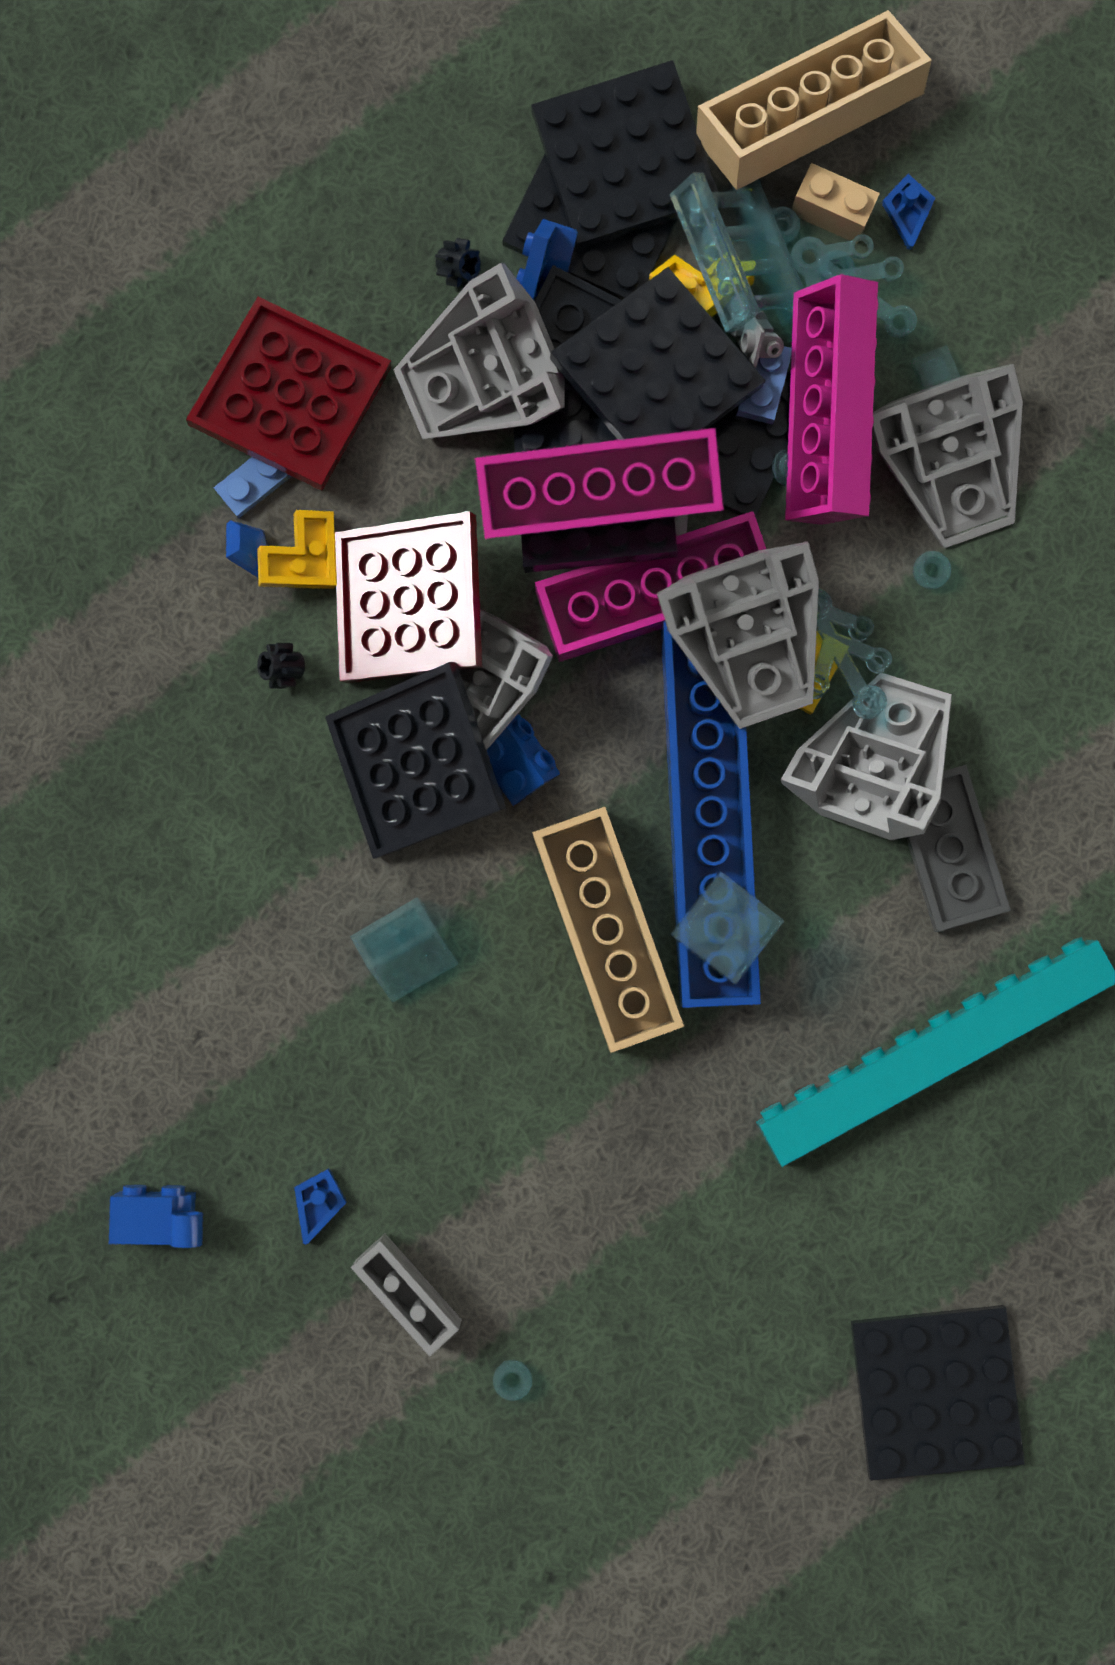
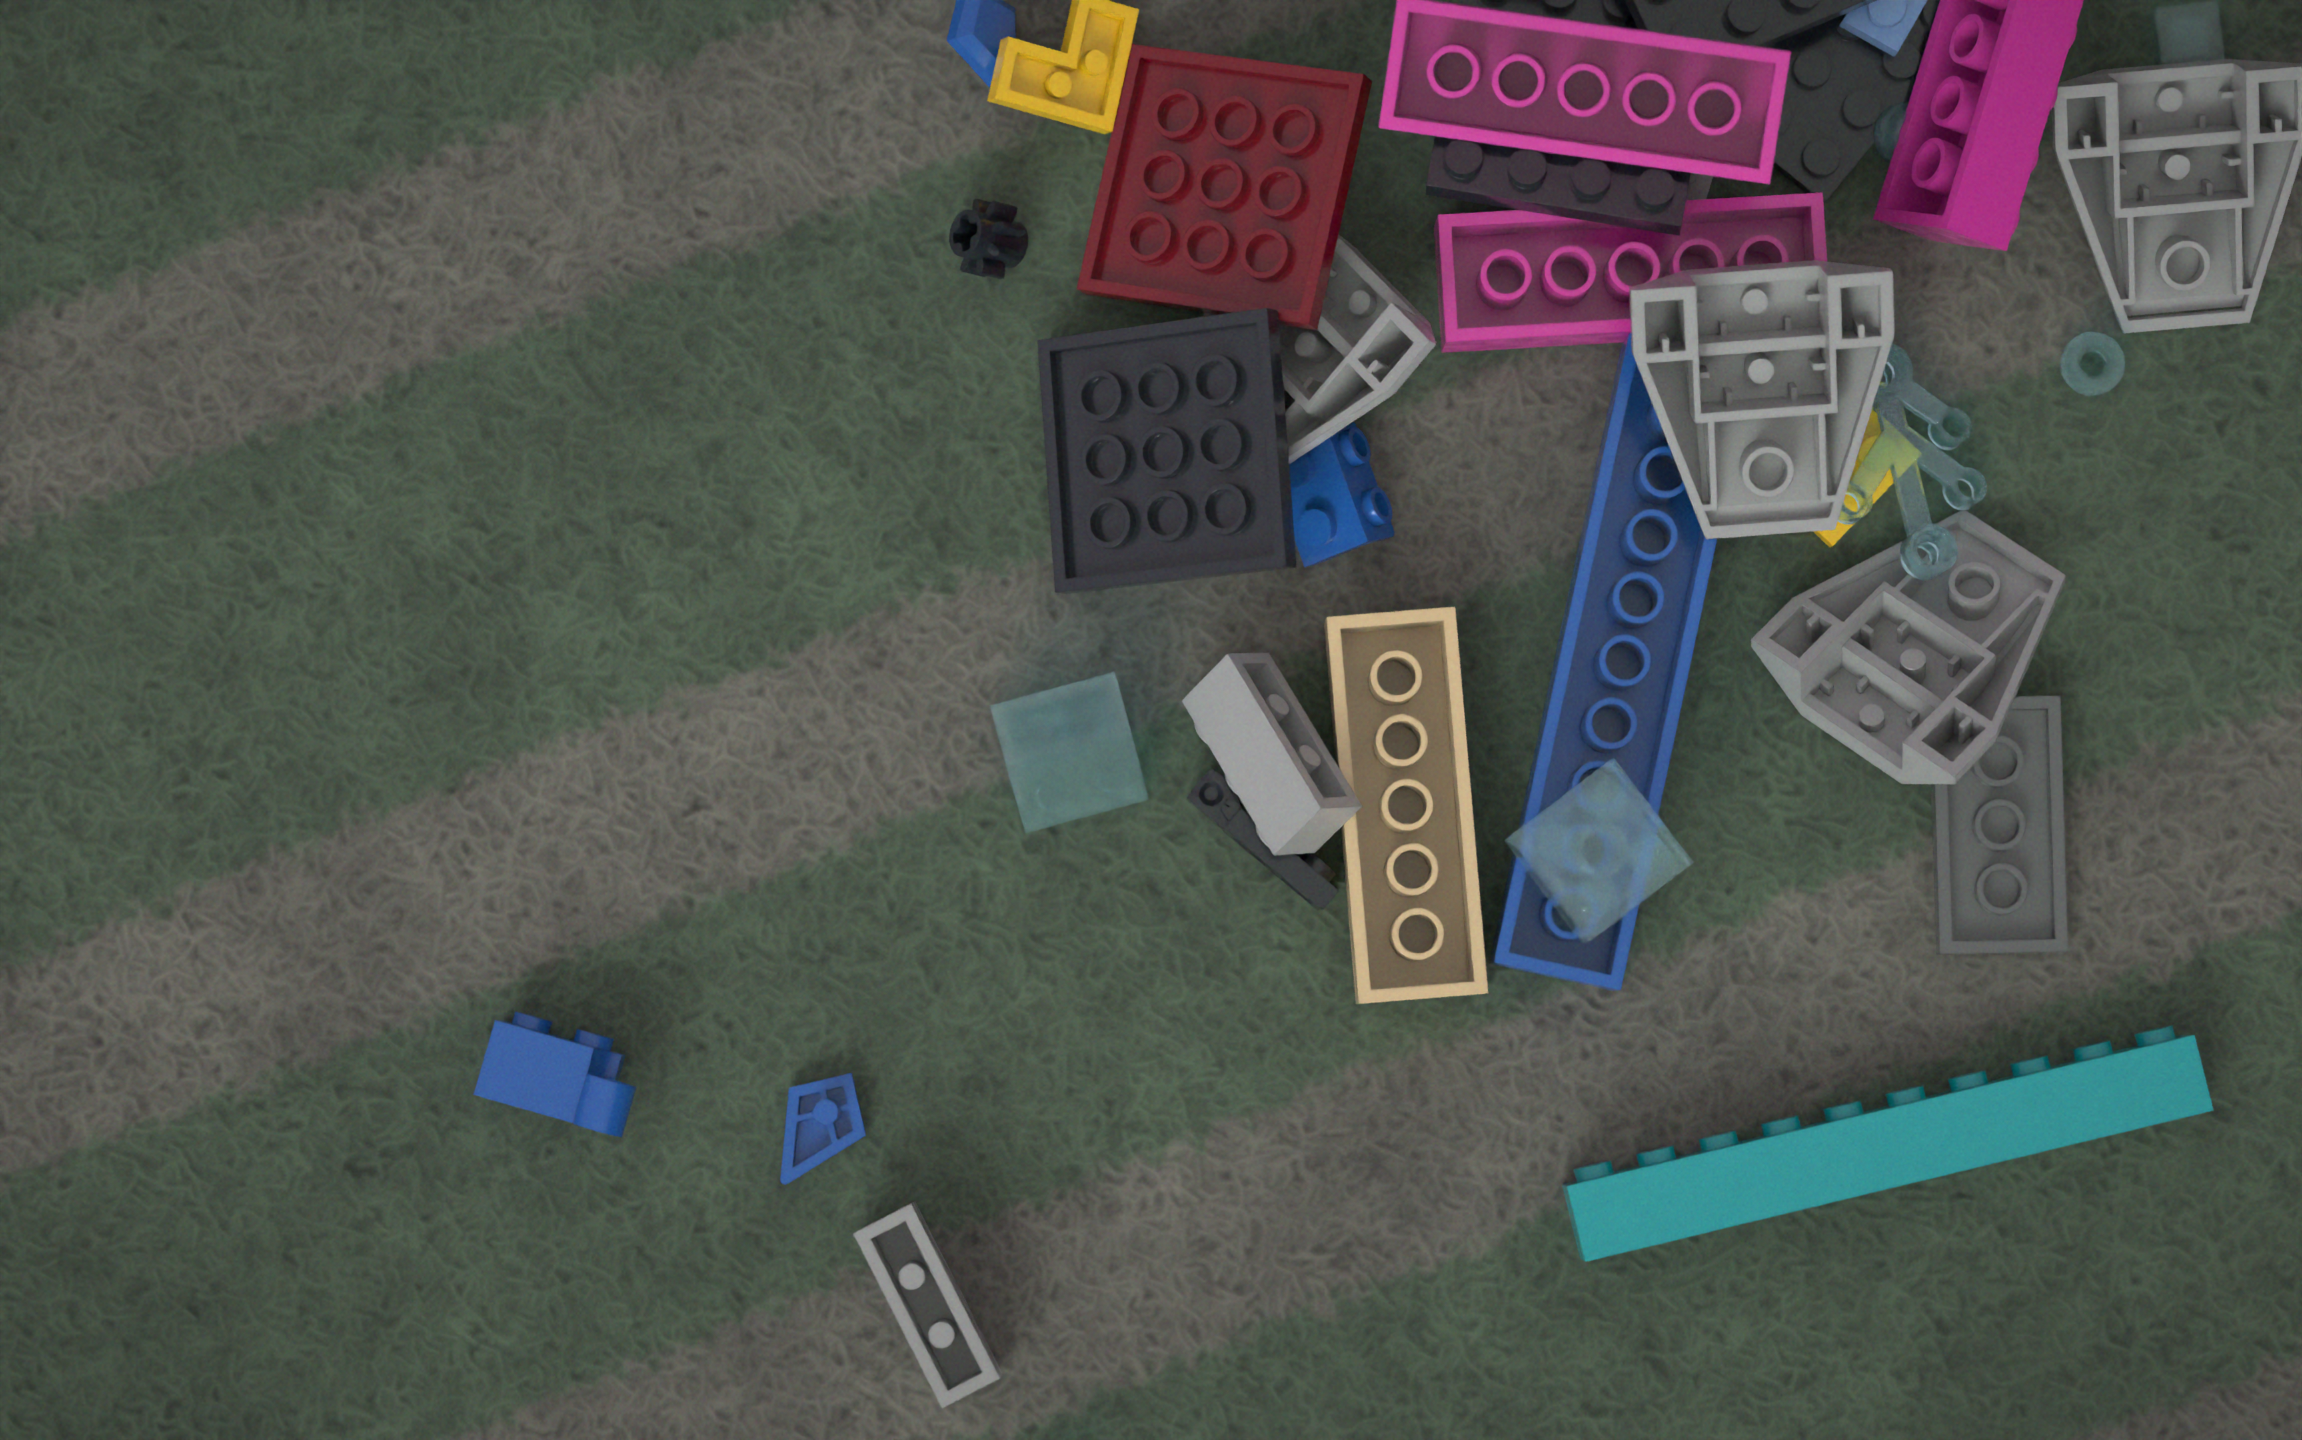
camera: 15 degrees right, 0 degrees up
none -> light grey brick [1182,653,1362,855]
none -> black hinge [1186,769,1339,911]

